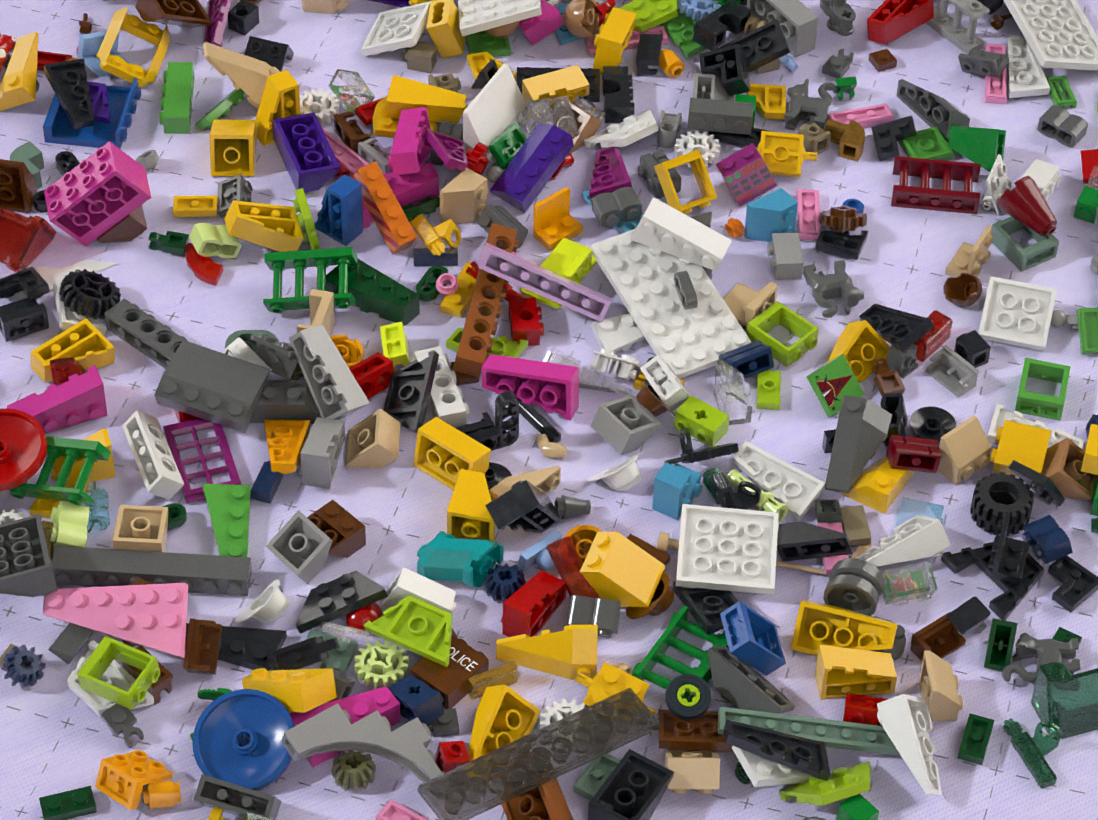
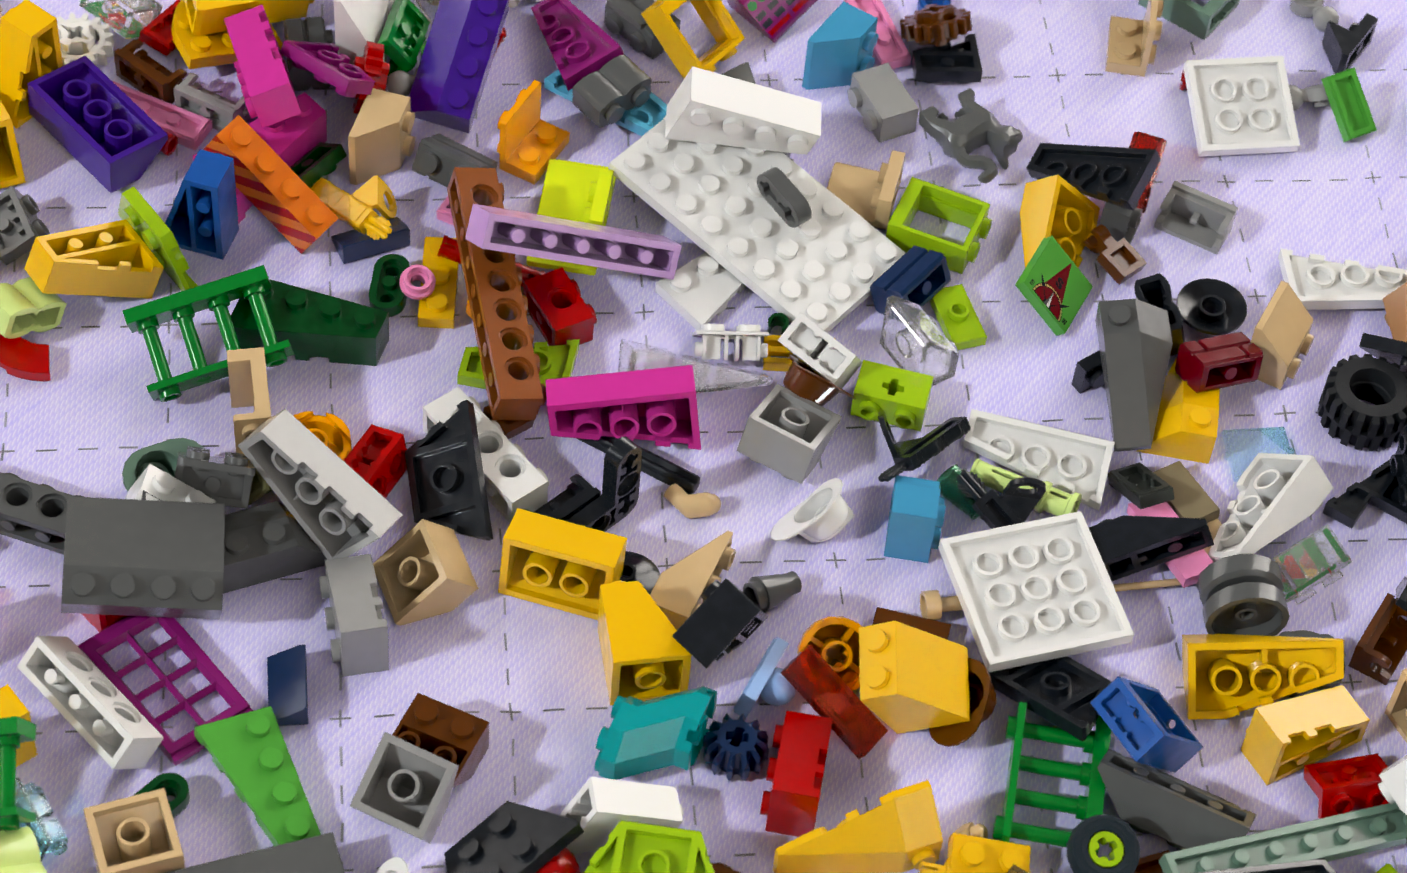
camera: 25 degrees left, 5 degrees up
light orange wing [264,419,311,474] -> none
neon yellow hinge [380,322,411,372] -> none
dark grey brick [567,595,621,637] -> none
orange plate [725,218,744,239] -> none
reddish brown hair [943,273,982,307] -> none
black brick [954,330,991,368] -> none
yellow piece [990,420,1051,477] -> none
bright green window [1015,358,1071,421] -> none

